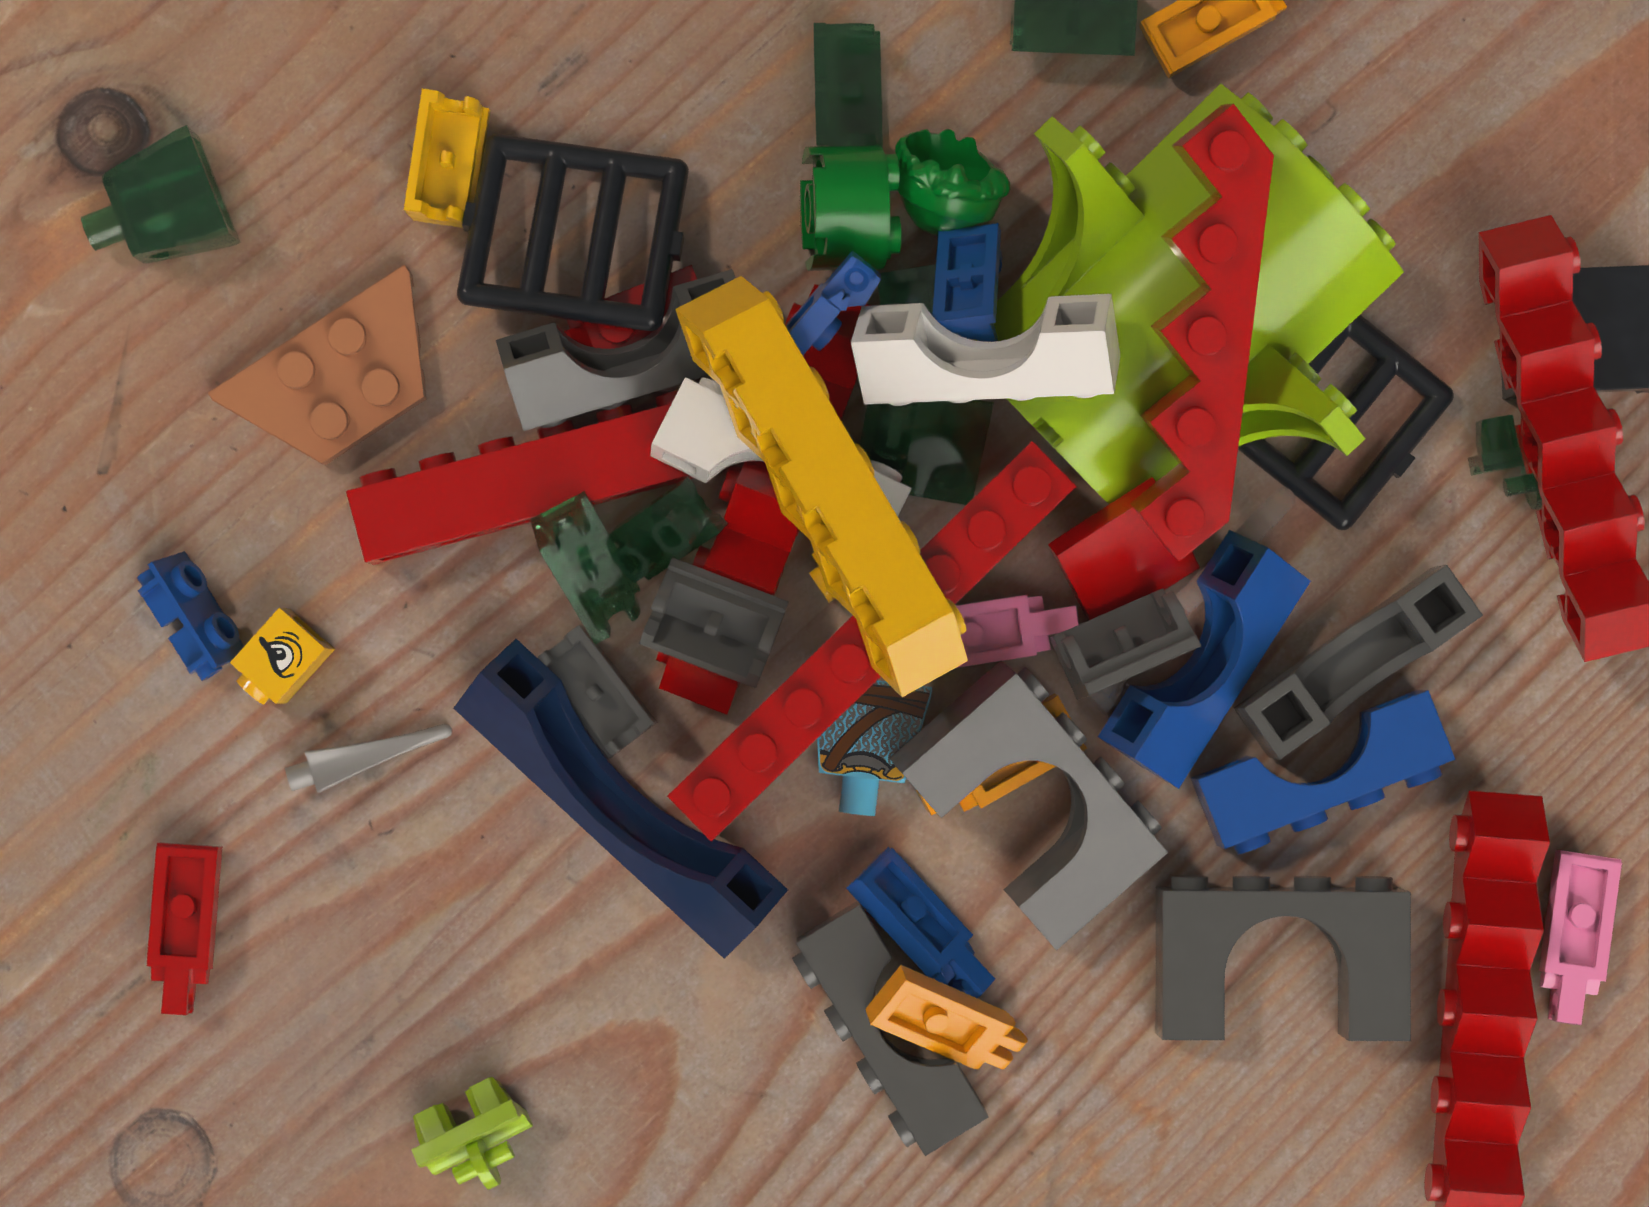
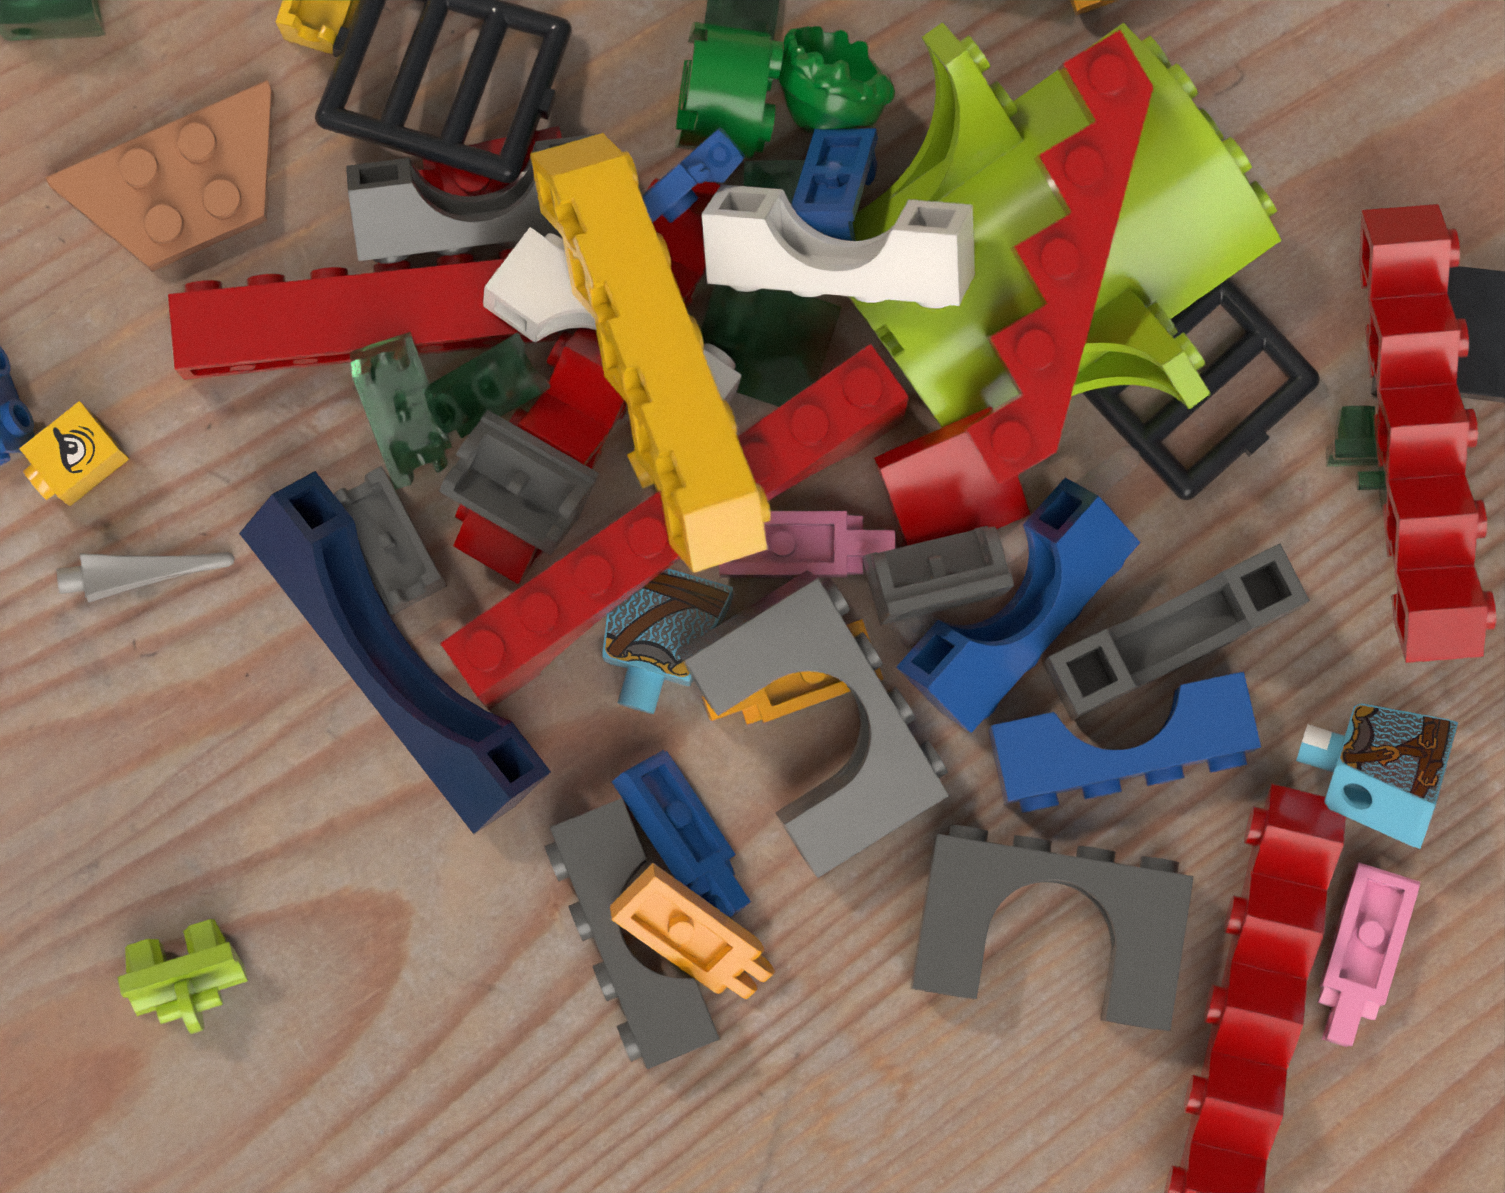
camera: 15 degrees right, 5 degrees down
none -> torso [1296,703,1458,849]

